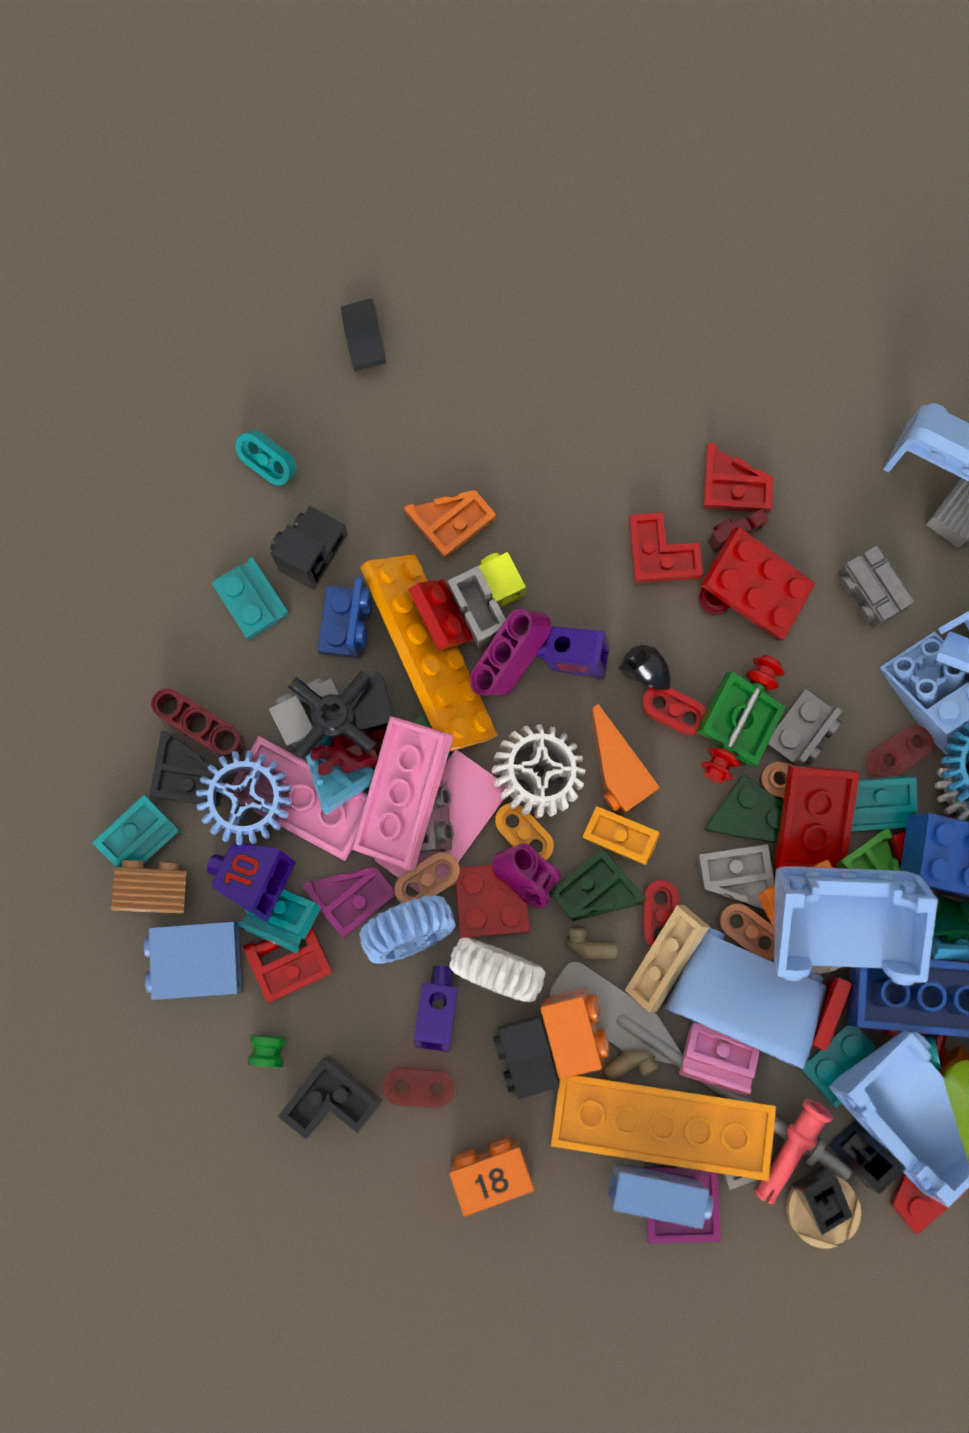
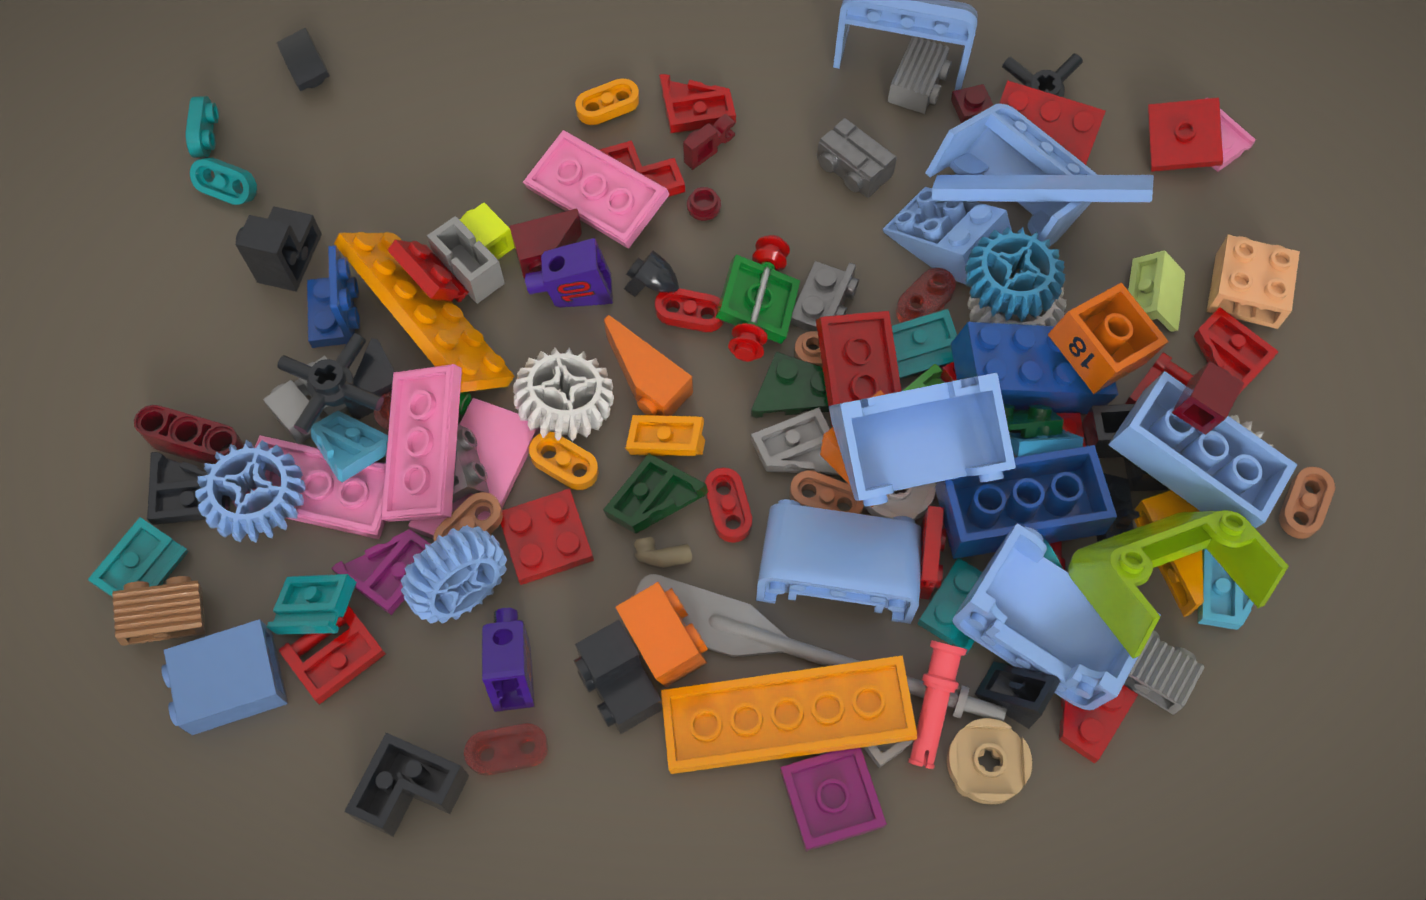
camera: 15 degrees left, 15 degrees down
dark purple torso [207,842,296,922] -> none
teal plate [211,557,290,641] -> none
green wheel [248,1035,286,1067] -> none
dark red plate [310,730,378,775] -> none
orange wing [404,490,497,559] -> none
white gear [449,937,546,1002] -> none
orange brick [449,1136,534,1217] -> none
magenta beam [470,609,551,696] -> none
magenta piece [492,843,561,908] -> none
dark tan arm [604,1050,659,1081] -> none
medium blue brick [607,1162,713,1229] -> none
tan plate [625,905,710,1013] -> none
bright pink plate [679,1022,760,1097] -> none
red plate [700,527,816,640] -> none
black slope [791,1165,853,1235] -> none
none -> teal plate [186,96,219,158]
none -> dark red slope [509,208,582,279]
none -> bright pink tile [523,130,670,249]
none -> light orange plate [575,78,639,125]

